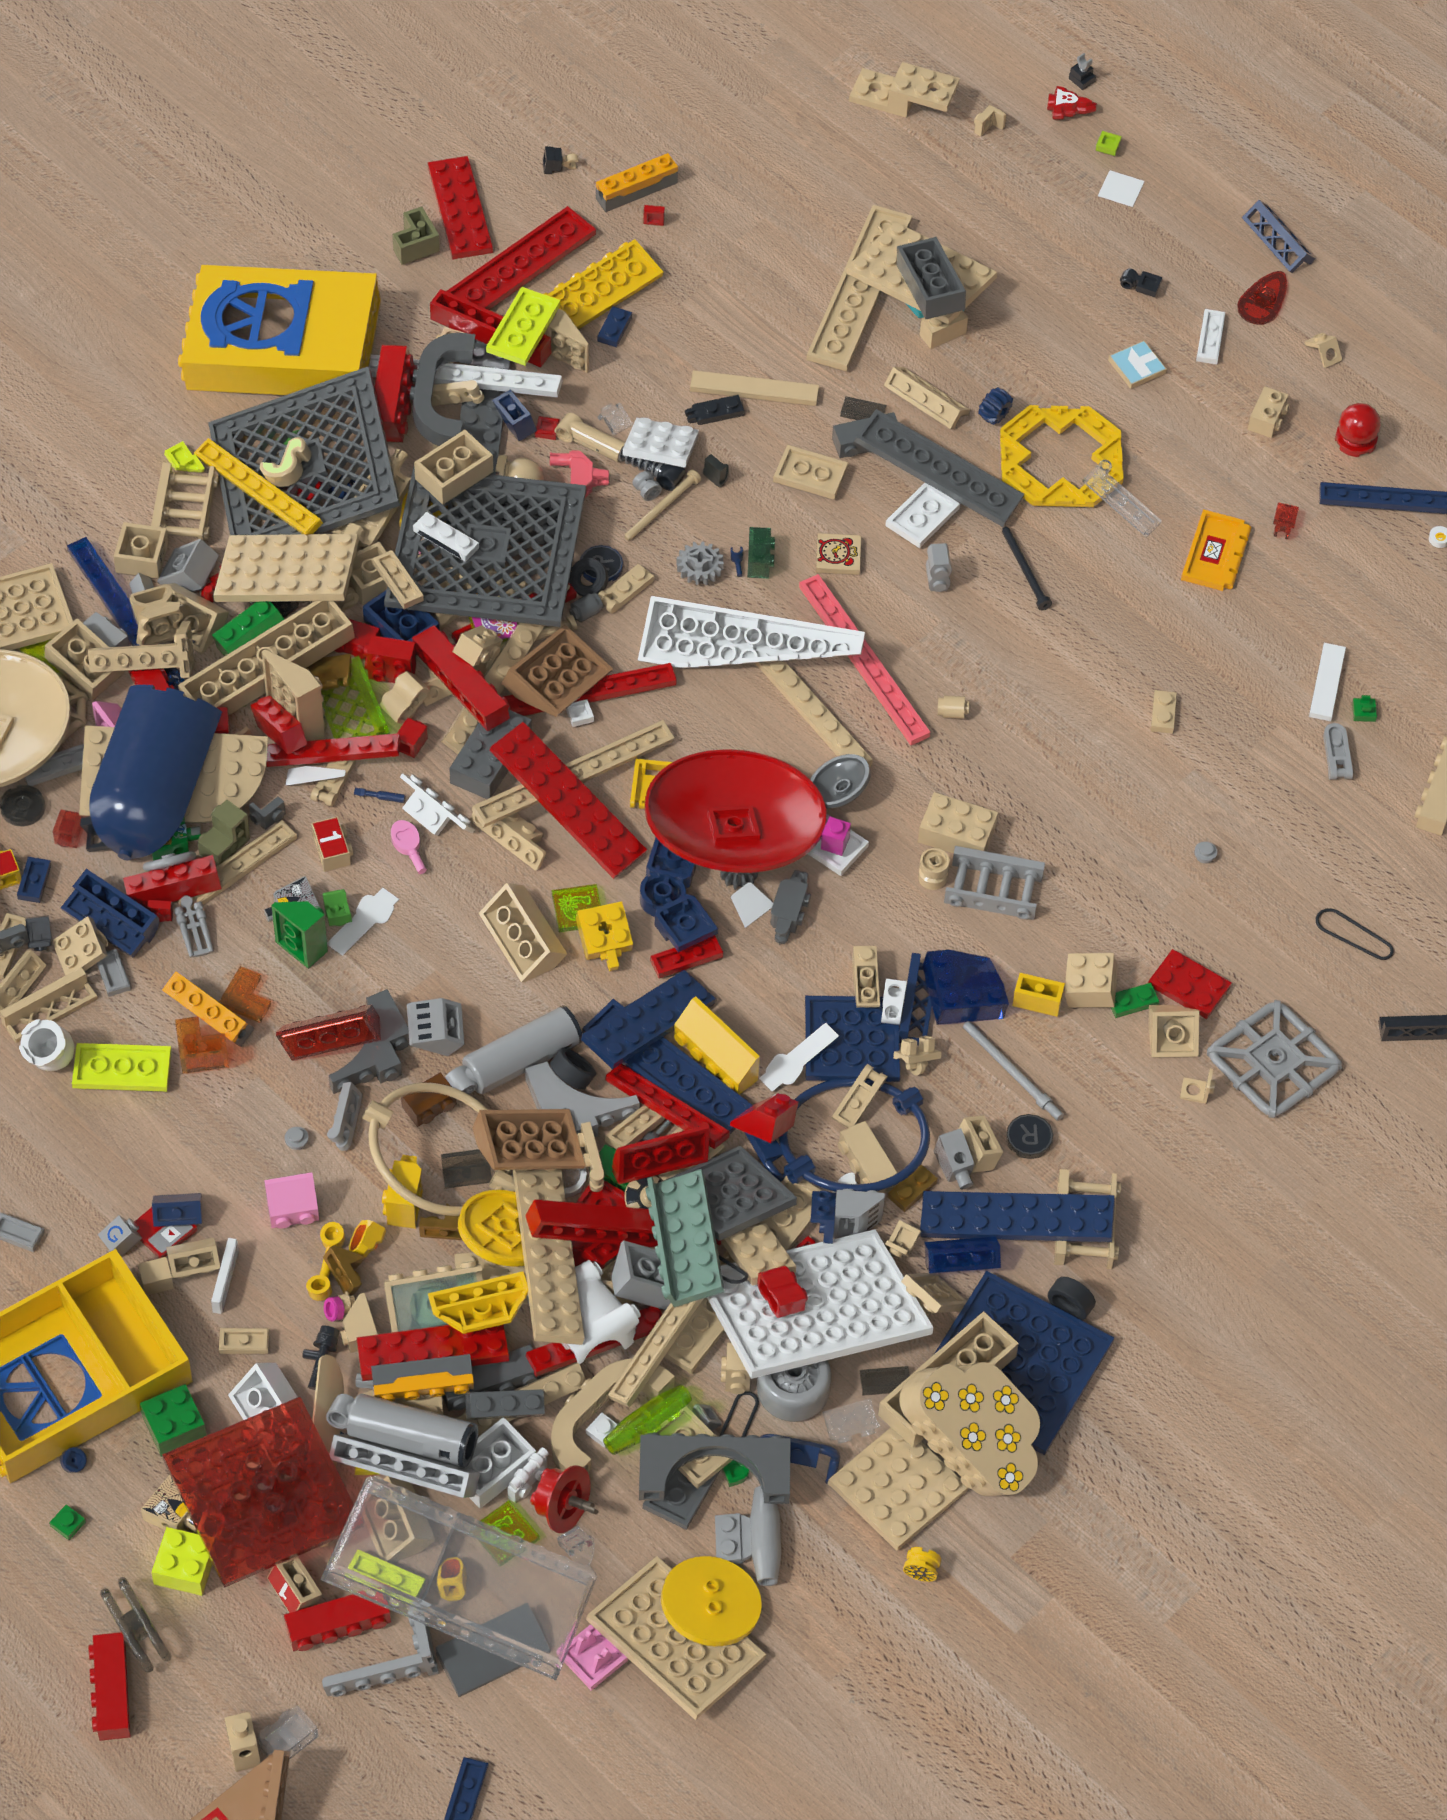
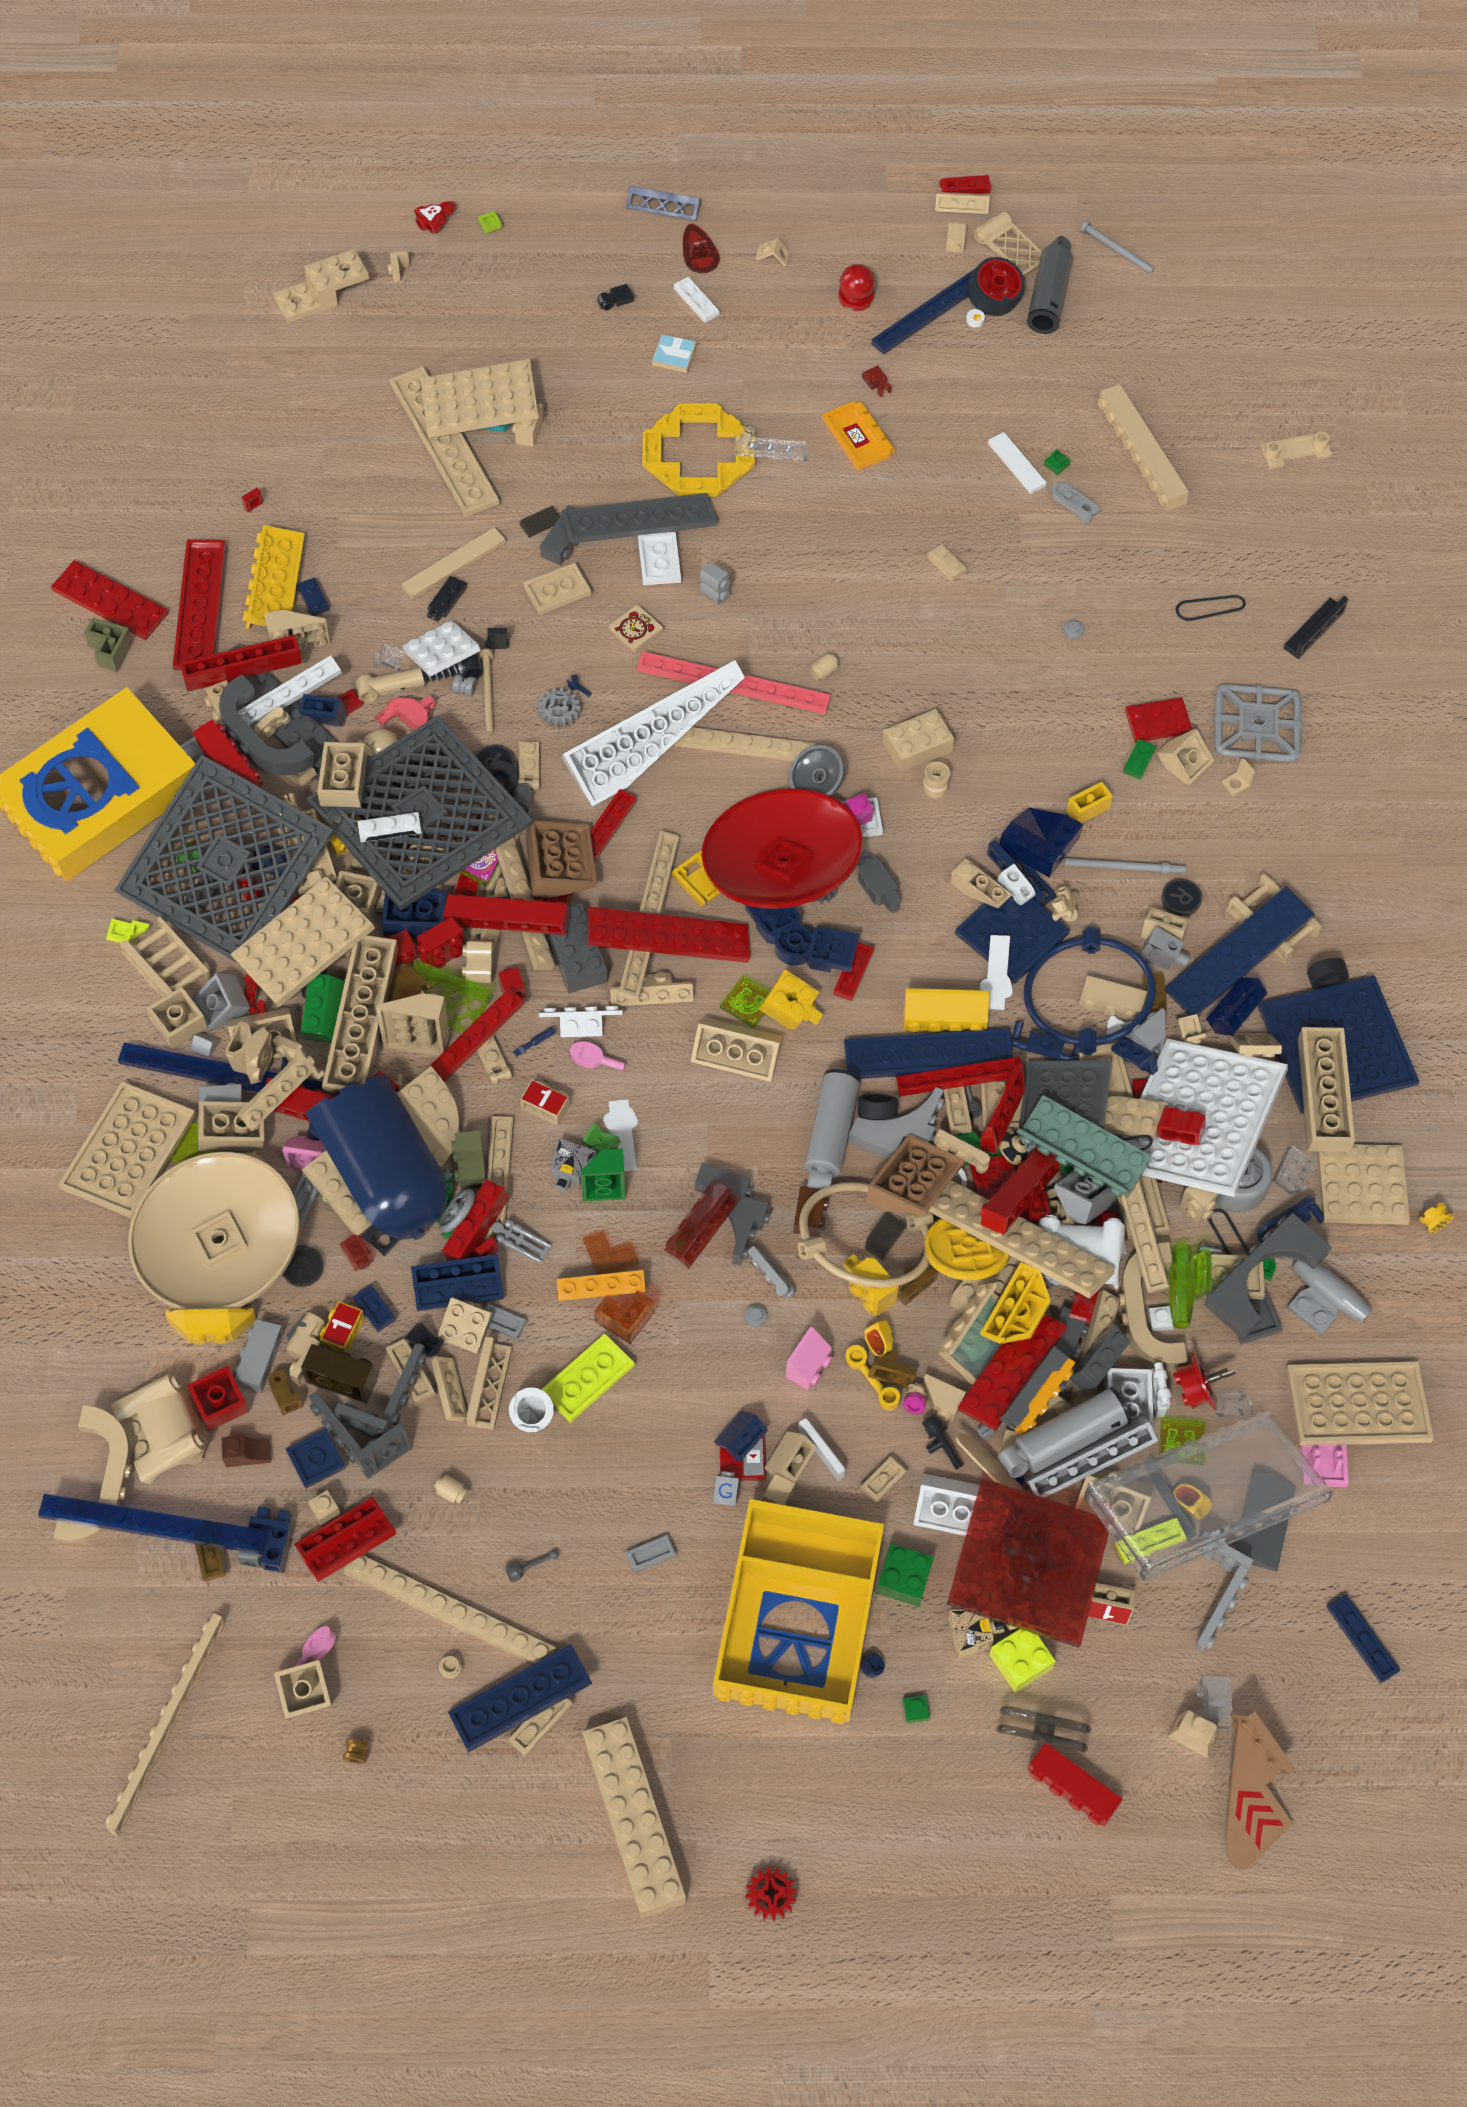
camera: 45 degrees left, 5 degrees up
yellow tile [194,438,323,535] -> none
dark grey bracket [249,796,286,830] -> none
red brick [250,695,307,754] -> none
tan animal [260,437,311,487] -> none
red brick [284,1586,391,1652] -> none
white sticker [286,766,345,785] -> none
tan plate [372,550,424,609] -> none
light grey slope [407,998,464,1056] -> none
tan brick [452,625,503,667] -> none
neon yellow plate [486,287,560,366] -> none
black piece [542,146,578,174] -> none
white plate [566,699,594,727] -> none
dark blue plate [581,970,716,1070] -> none
light orange piece [596,153,678,212] -> none
yellow plate [661,1556,762,1646] -> none
red slope [730,1093,798,1143] -> none
white sticker [731,883,773,928] -> none
clear green brick [747,527,775,579] -> none
tan plate [832,1064,888,1128] -> none
clear smoke tile [859,1366,910,1396] -> none
tan fence [884,367,970,429] -> none
dark grey brick [897,237,966,320] -> none
tan brick [900,1362,1040,1497] -> none
light grey fence [944,846,1045,920] -> none
dark blue gear [978,387,1013,425] -> none
black bar [1002,527,1052,611] -> none
tan brick [1064,953,1118,1008] -> none
black piece [1069,53,1096,90] -> none
white sticker [1098,170,1144,207] -> none
tan brick [1248,386,1290,438] -> none

